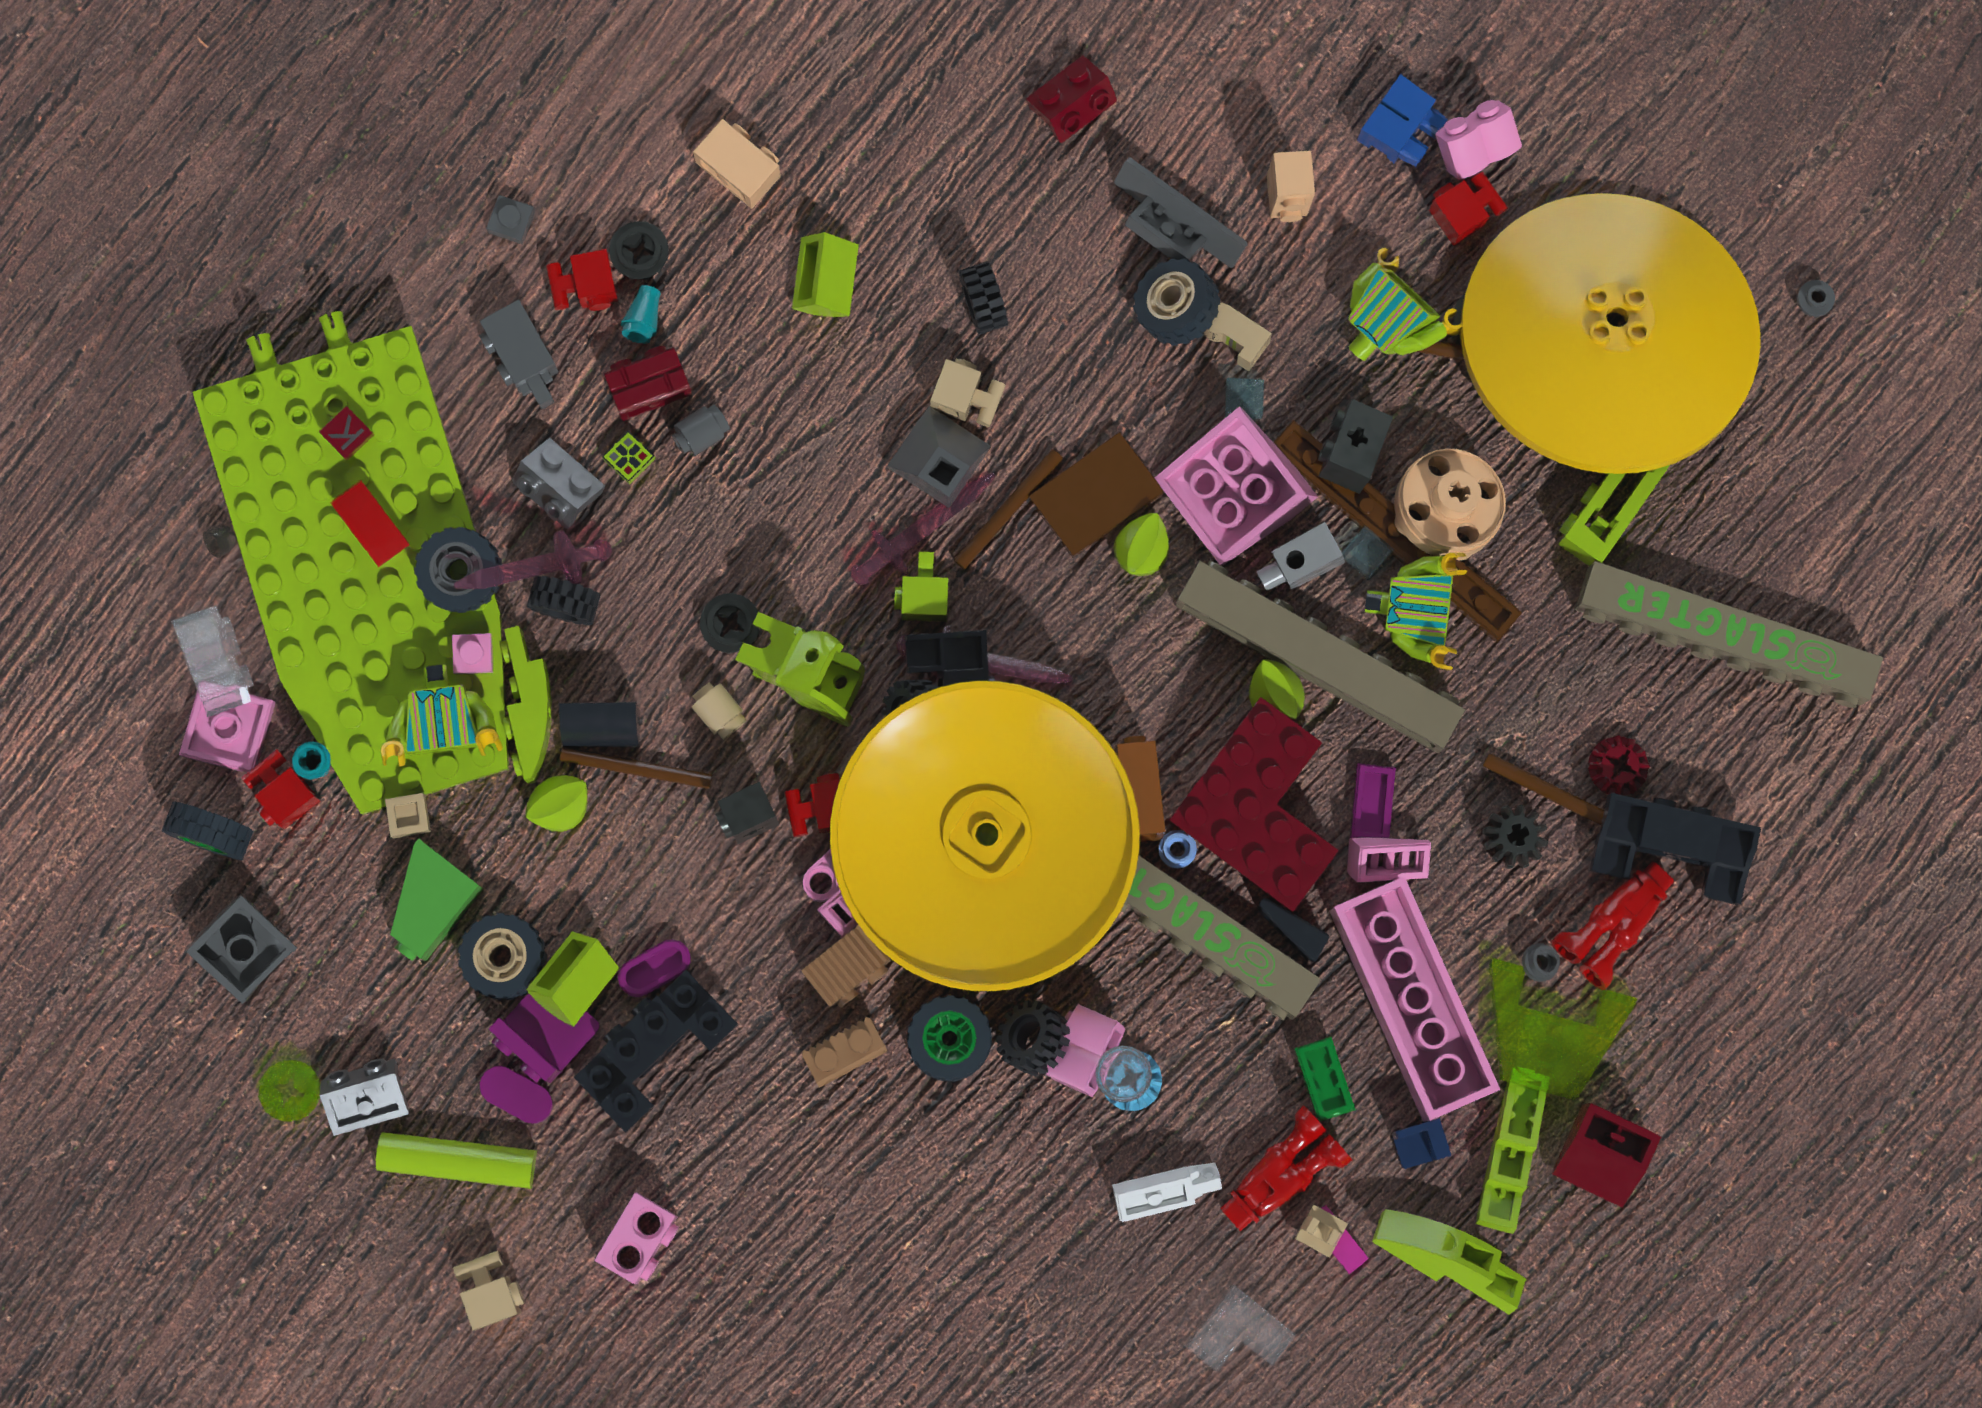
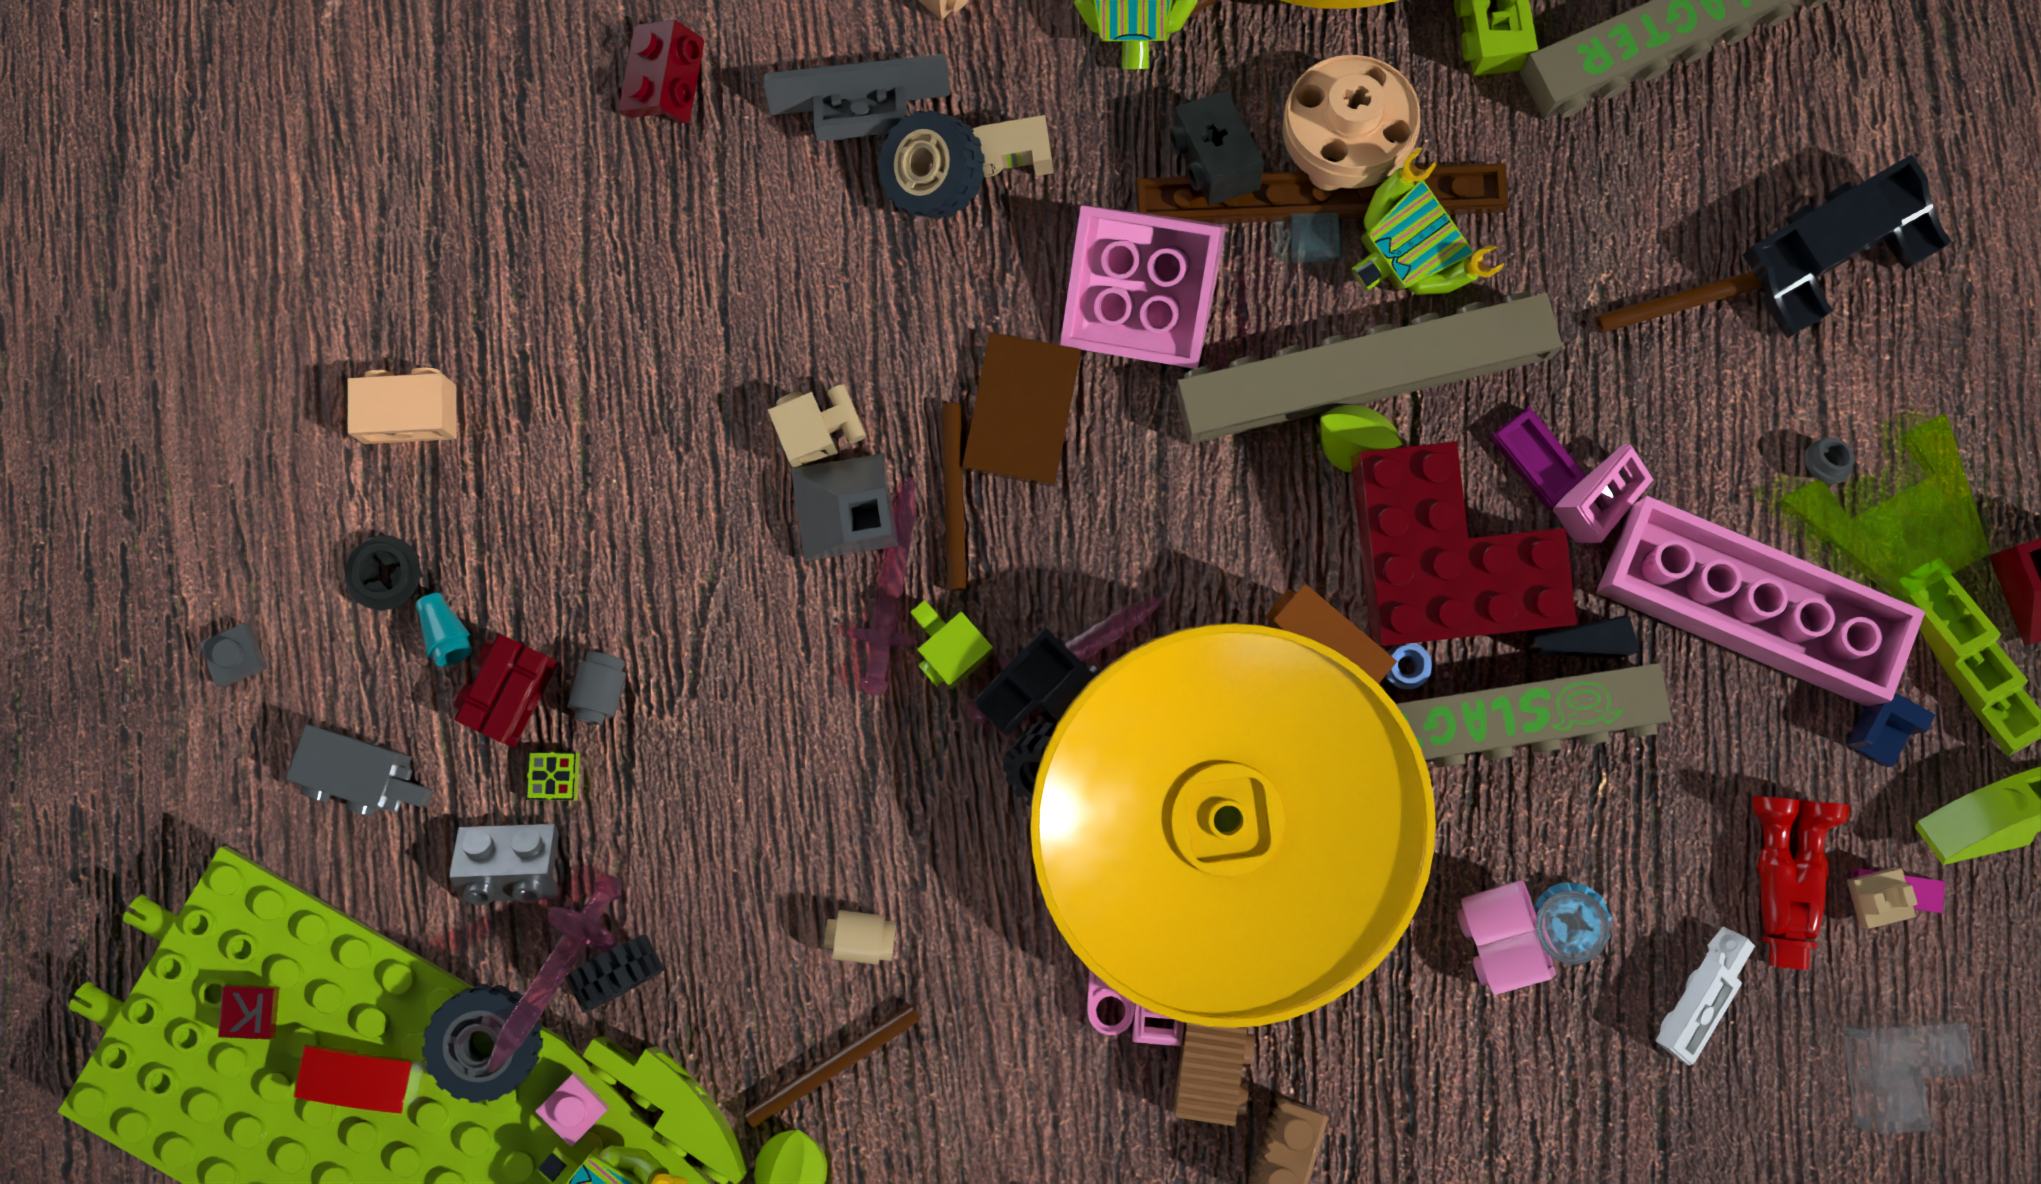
camera: 30 degrees left, 0 degrees up
red brick [546,249,618,311] -> none
black brick [559,702,640,747] -> none
pearl dark grey gear [700,593,760,654] -> none
pearl dark grey brick [715,781,779,844] -> none
lime piece [735,612,865,727] -> none
red brick [784,773,841,837] -> none
lime brick [792,232,859,317] -> none
black wheel [907,995,992,1082] -> none
black tyre [959,261,1008,335] -> none
black tyre [996,1000,1070,1076] -> none
lime piece [1113,513,1169,576] -> none
clear light blue tile [1225,378,1264,419] -> none
light grey torso [1256,522,1345,591] -> none
green plate [1294,1037,1356,1122] -> none
pearl dark grey gear [1482,805,1548,869] -> none
red piece [1551,861,1674,990] -> none
dark red gear [1588,735,1650,796] -> none

